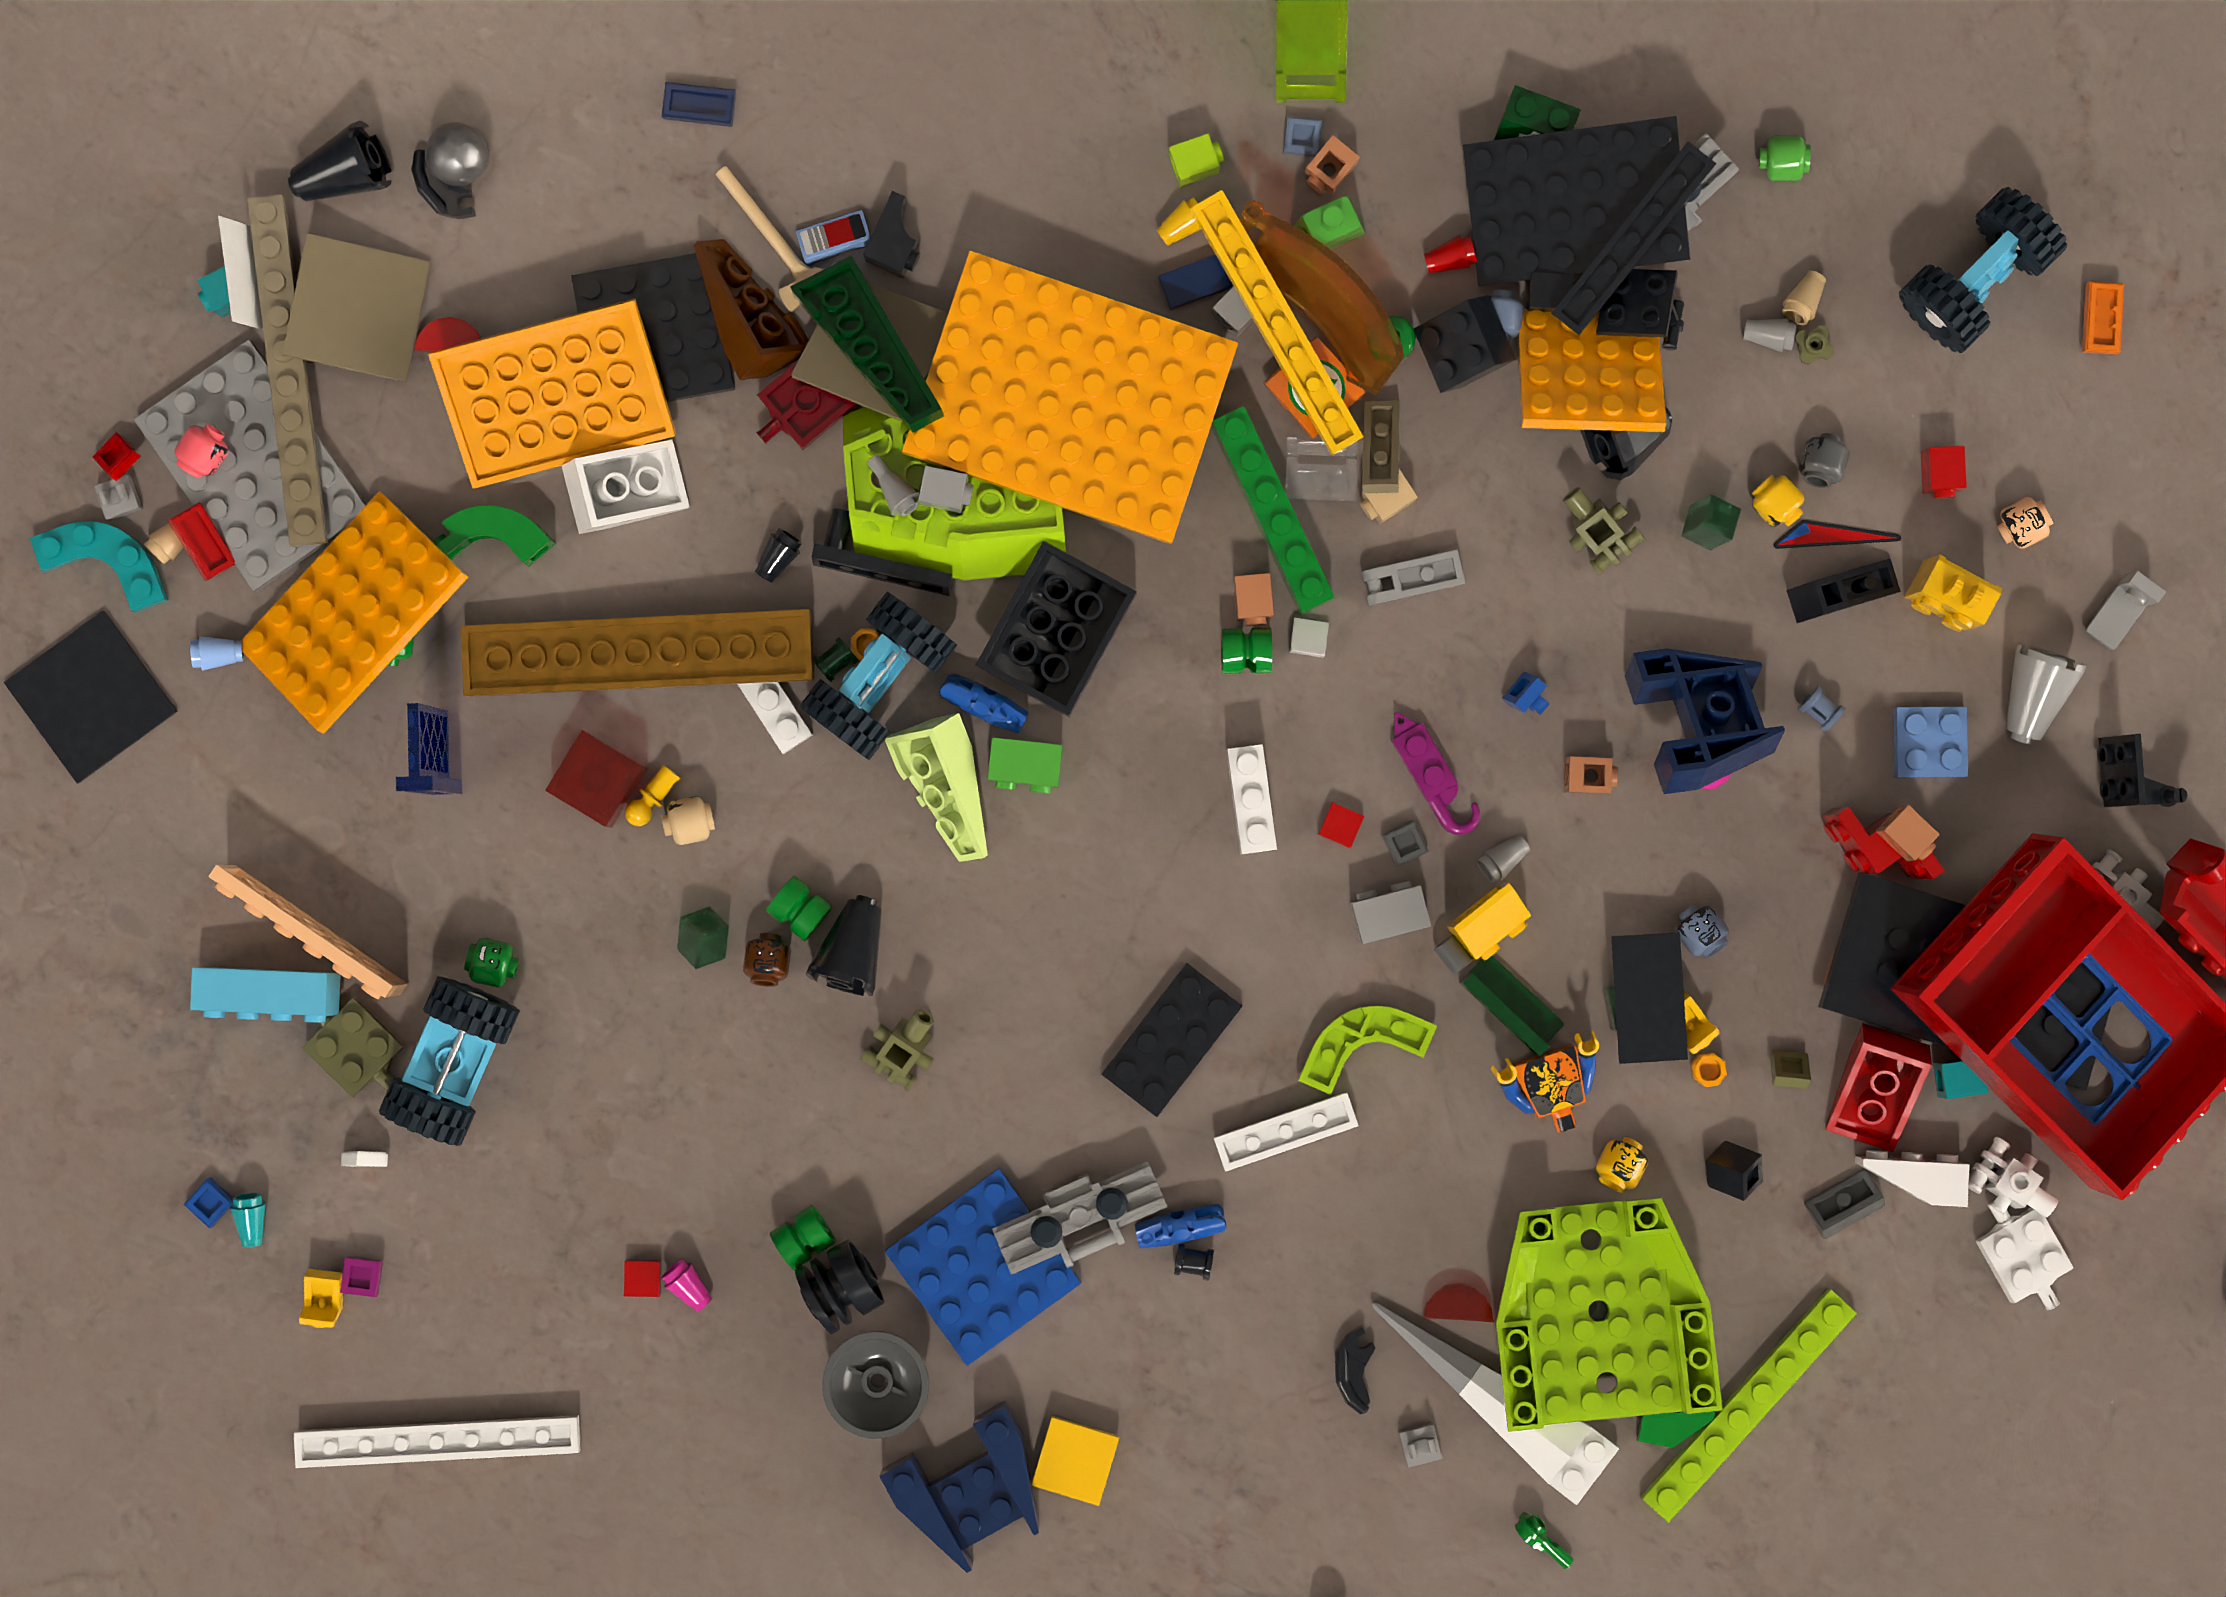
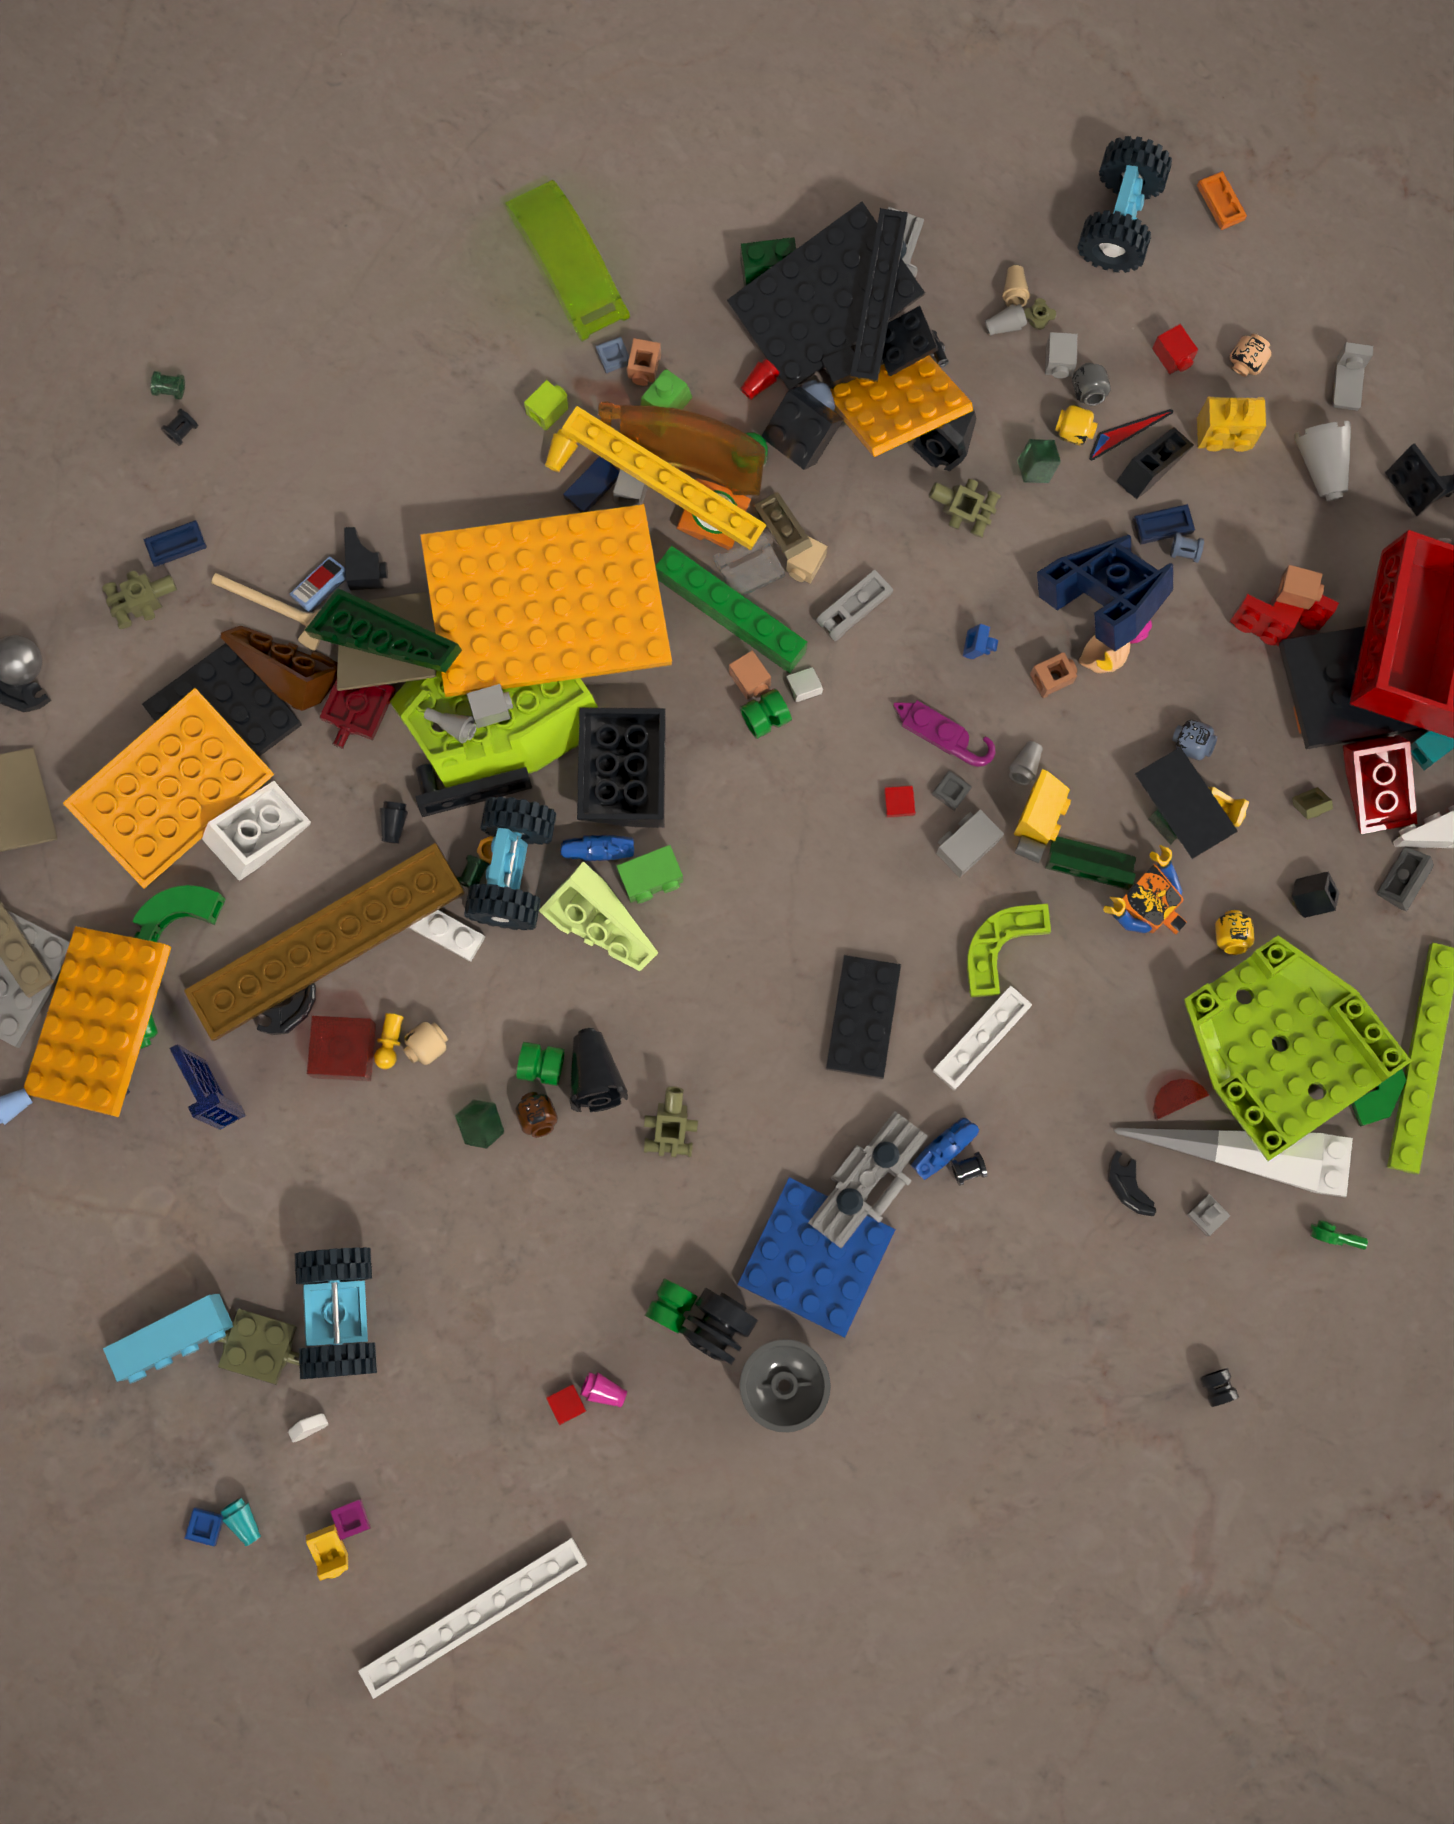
camera: 25 degrees left, 10 degrees down
light nougat plate [208,865,408,999] -> none
red tile [414,317,481,352] -> none
green head [464,938,519,988] -> none
dark blue wedge [879,1401,1040,1573] -> none
yellow tile [1031,1416,1119,1506] -> none
white brick [1226,744,1277,855] -> none
light orange tile [1690,1052,1727,1087] -> none
bright green head [1759,135,1811,182] -> none
medium blue plate [1893,707,1968,778] -> none
none -> olive piece [102,571,177,629]
none -> black piece [257,983,316,1035]
none -> light grey brick [1045,332,1078,378]
none -> light nougat hair [1078,635,1130,673]
none -> dark blue tile [1133,504,1195,545]

